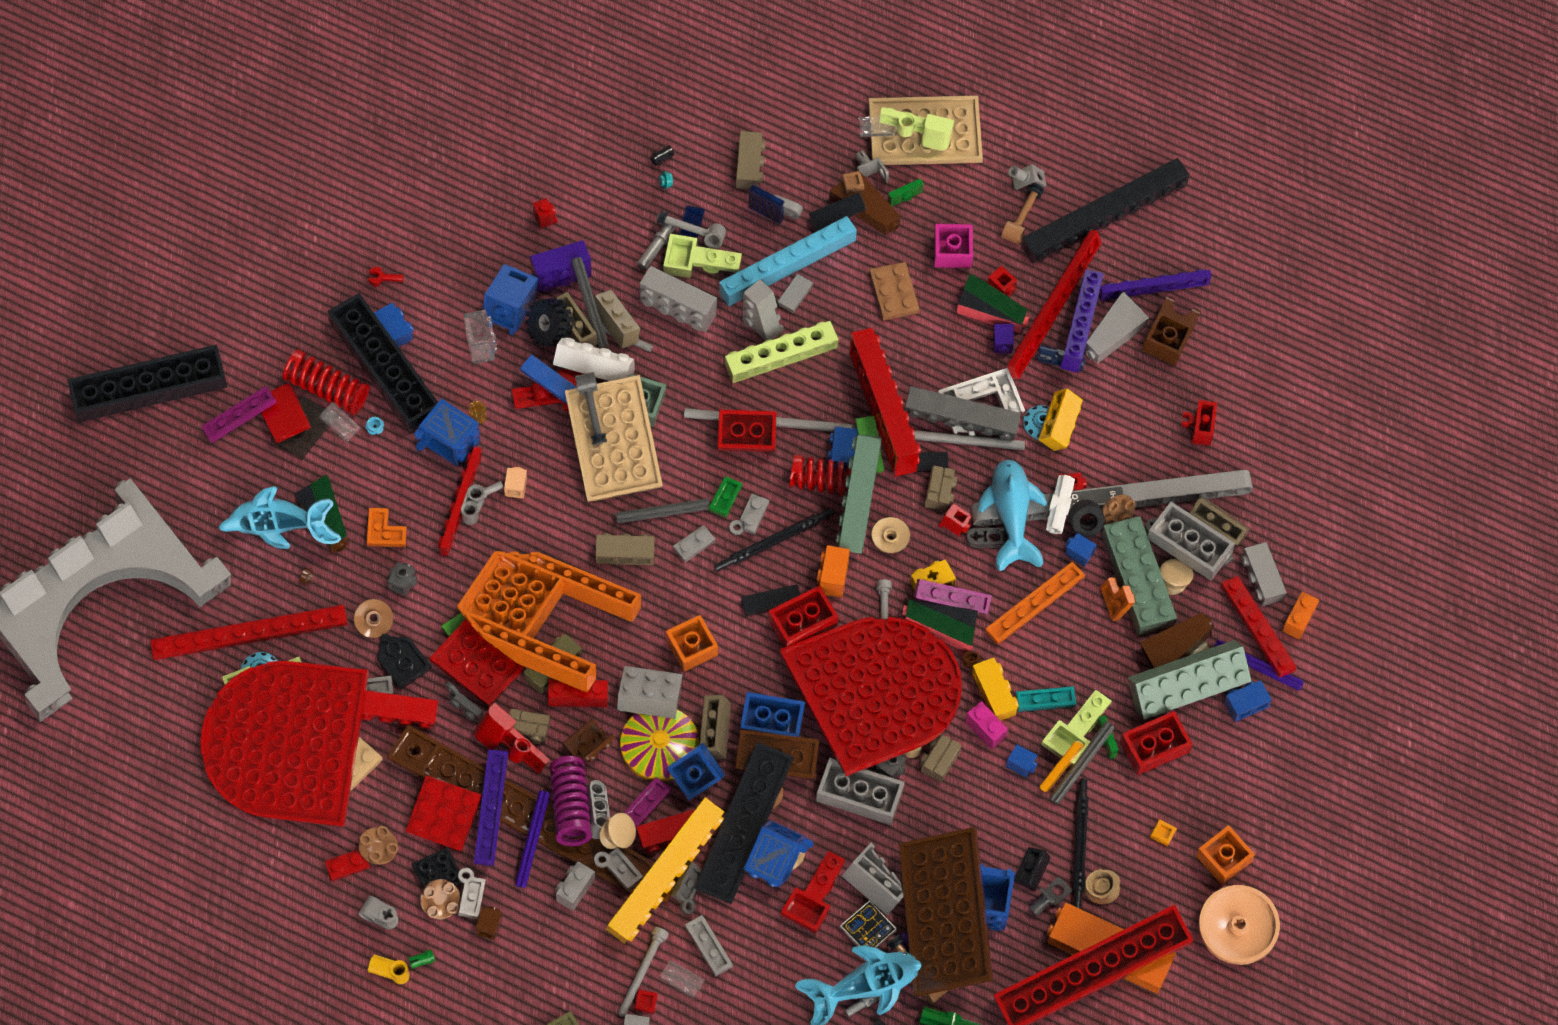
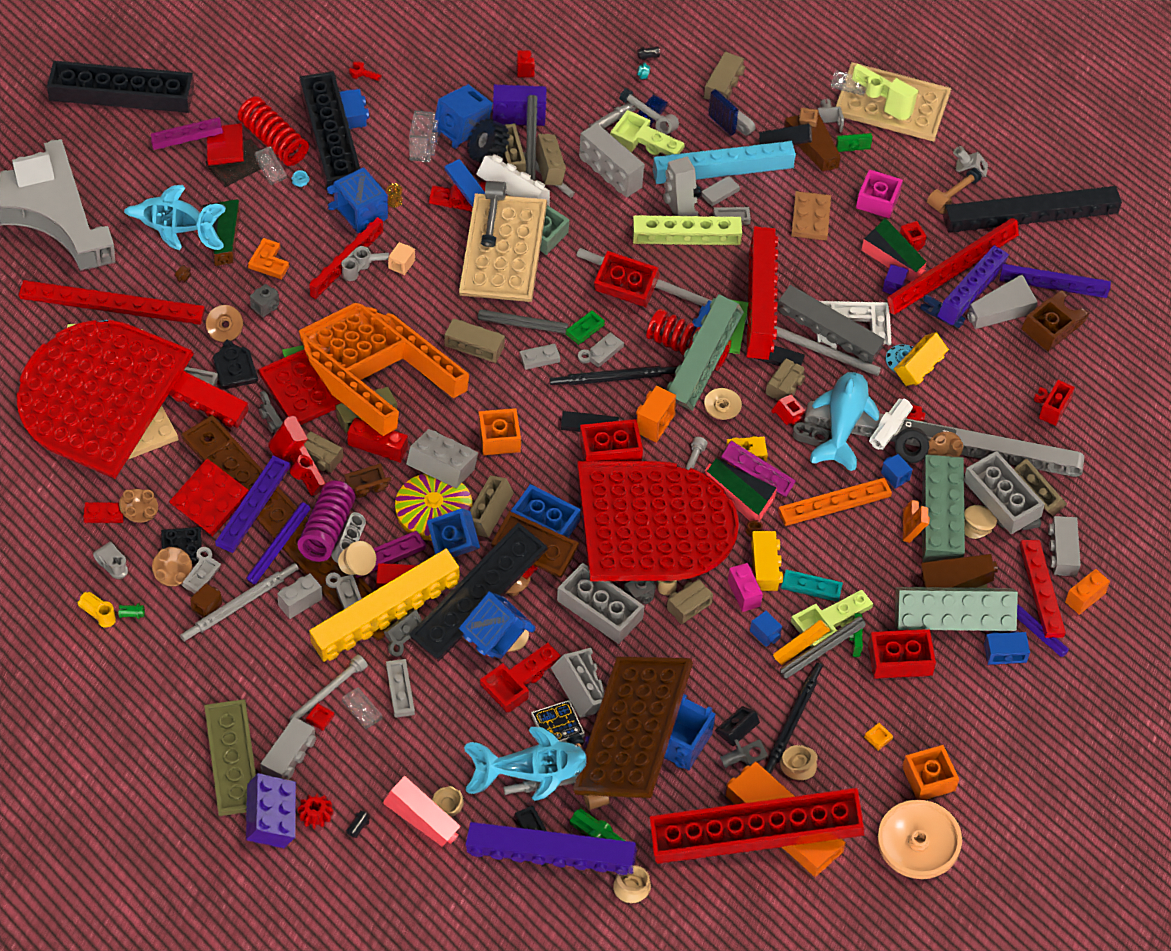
camera: 20 degrees right, 10 degrees down
none -> light grey axle [180,563,299,641]
none -> light grey tile [713,207,751,225]

